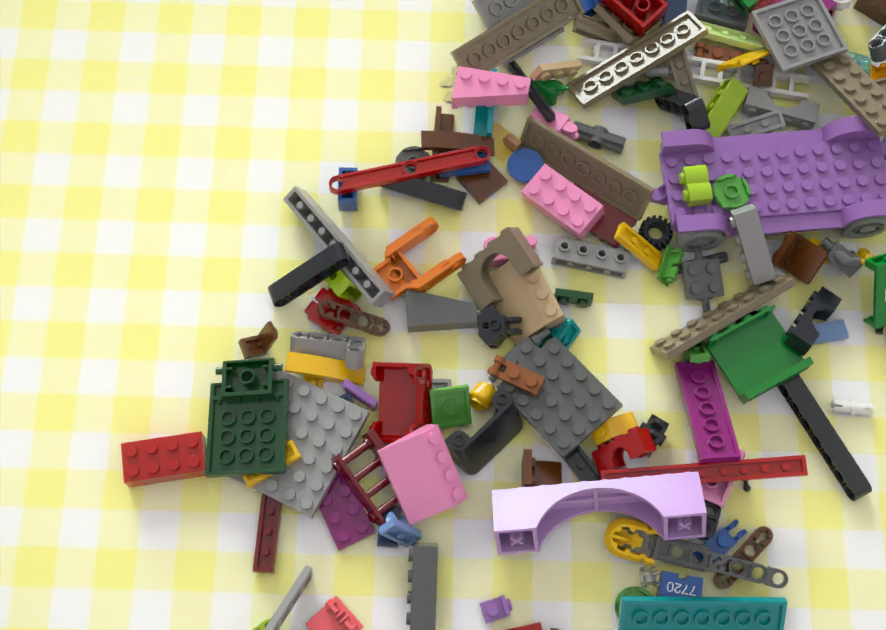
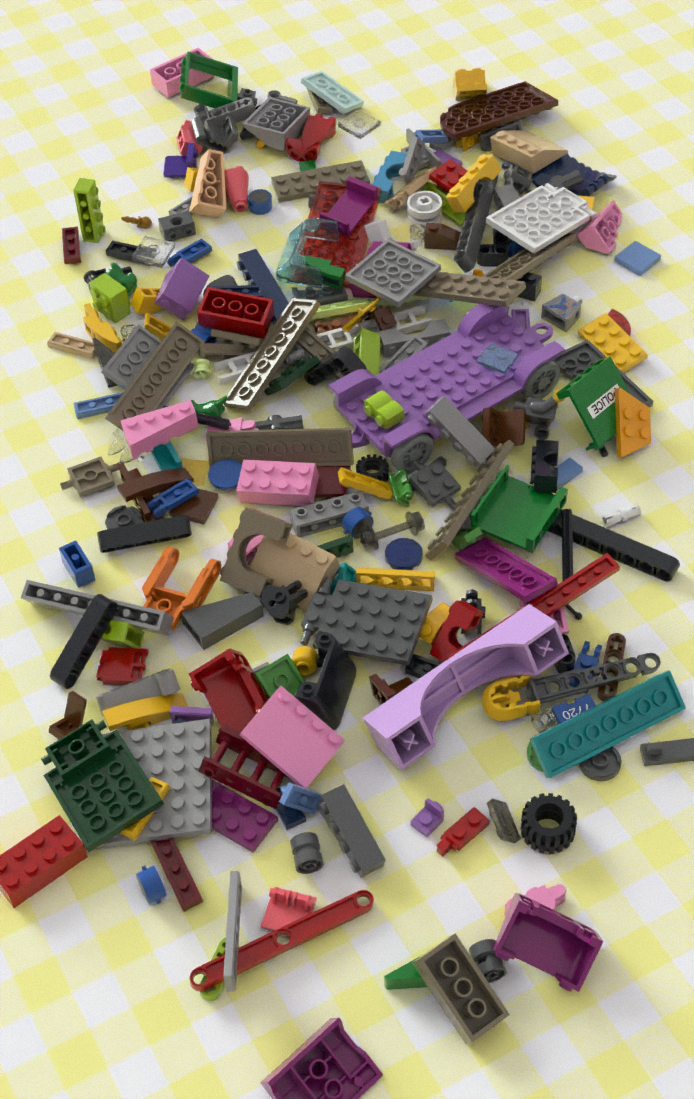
camera: 25 degrees left, 20 degrees down
reddish brown beam [317,300,390,337] -> none
red beam [329,145,491,195] -> none
dark orange plate [487,355,545,397] -> none
medium nougat tile [503,134,522,152] -> none
tan plate [530,60,583,81] -> none
bright green tile [712,174,751,211] -> none
none -> dark tan plate [60,456,119,498]
none -> medium blue tile [73,392,124,419]
none -> blue piece [136,865,167,904]
none -> yellowish green wheel [193,359,211,380]
none -> dark grey wheel [290,832,324,874]
none -> blue piece [341,507,374,539]
none -> yellow fence [356,568,435,592]
none -> clear smoke piece [360,511,425,550]
none -> clear blue tile [385,538,423,570]
none -> clear light blue piece [477,343,519,374]
none -> dark grey hinge [534,424,549,440]
none -> black axle [562,509,573,582]

